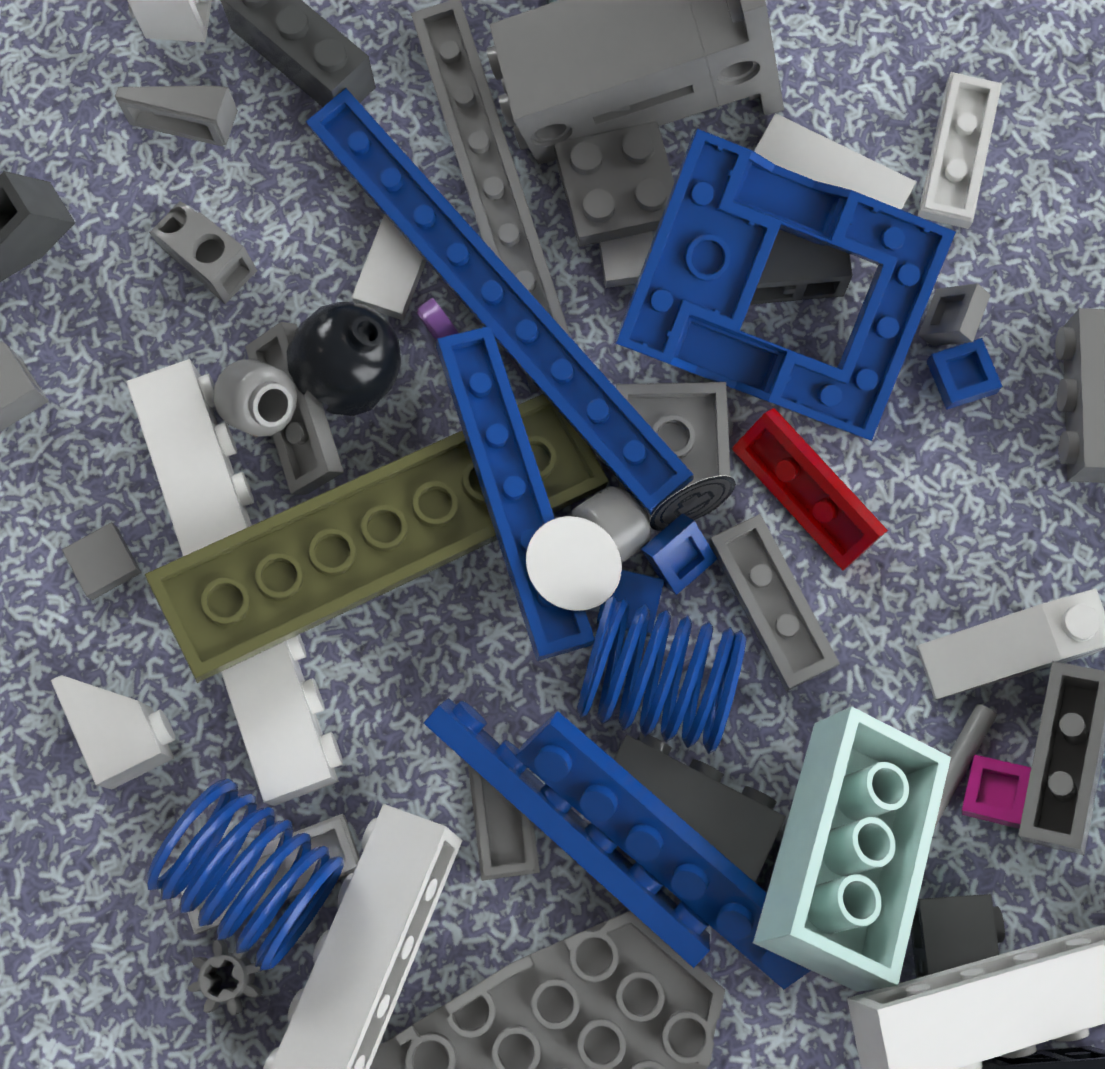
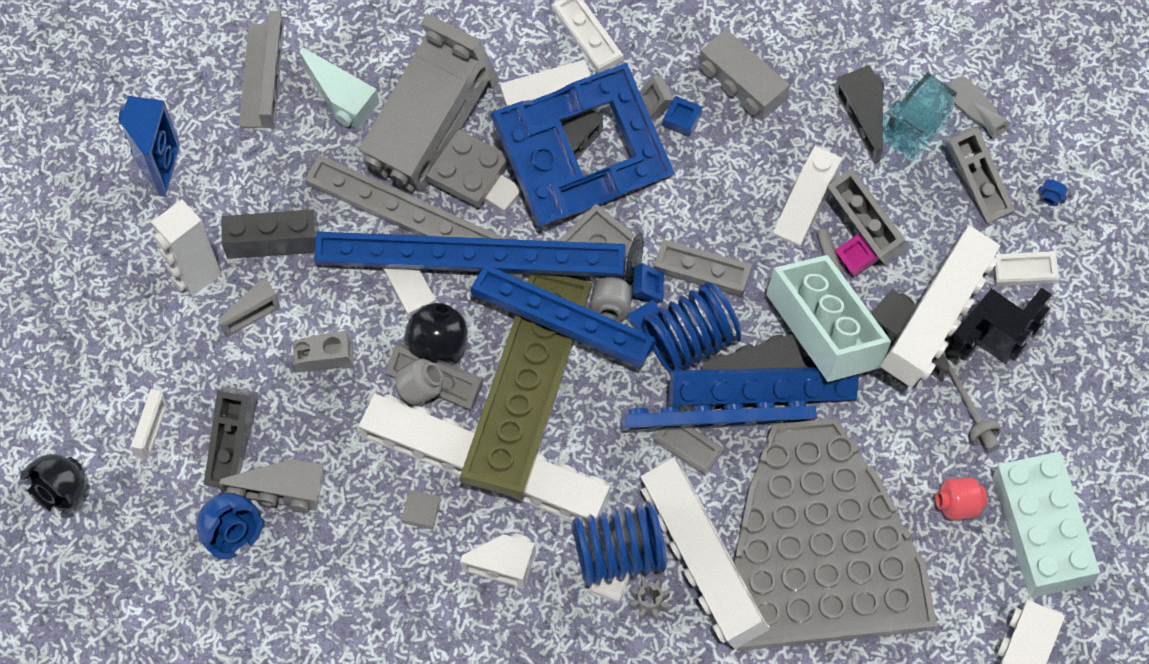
camera: 45 degrees left, 10 degrees down
medium lavender tile [416,297,458,341] -> none
white sticker [526,516,622,611] -> none
red plate [731,408,888,571] -> none

